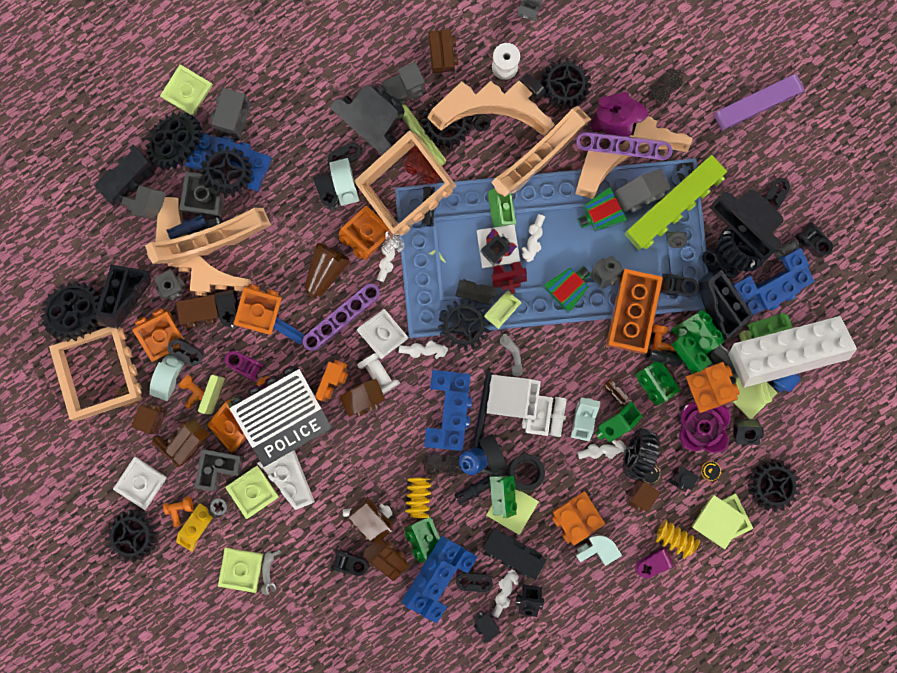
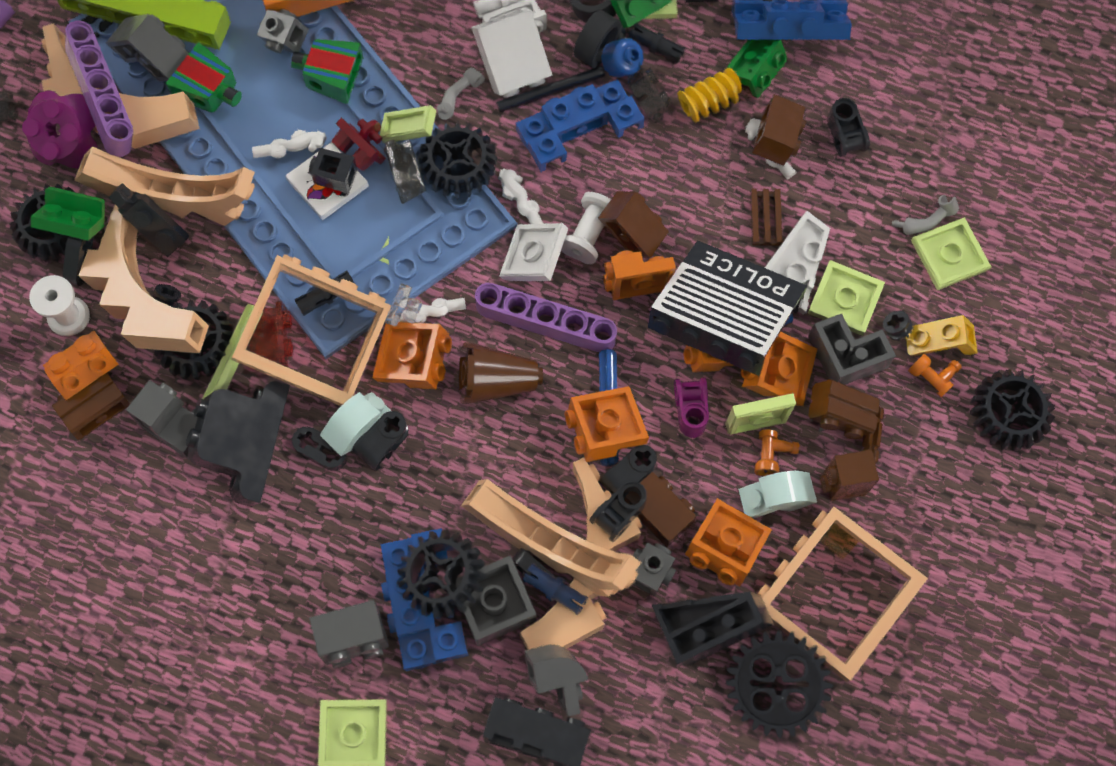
camera: 125 degrees left, 15 degrees down
white tile [113,457,167,510] -> none
black gear [145,111,204,170] -> none
black beam [168,337,202,366] -> none
reddish brown brick [364,537,409,581] -> none
bright green slope [488,188,516,228] -> none
none -> green bracket [31,187,105,241]
none -> orange plate [43,331,119,400]
none -> black hinge [109,183,189,257]
none -> black piece [589,481,647,543]
none -> reddish brown tile [750,188,783,246]

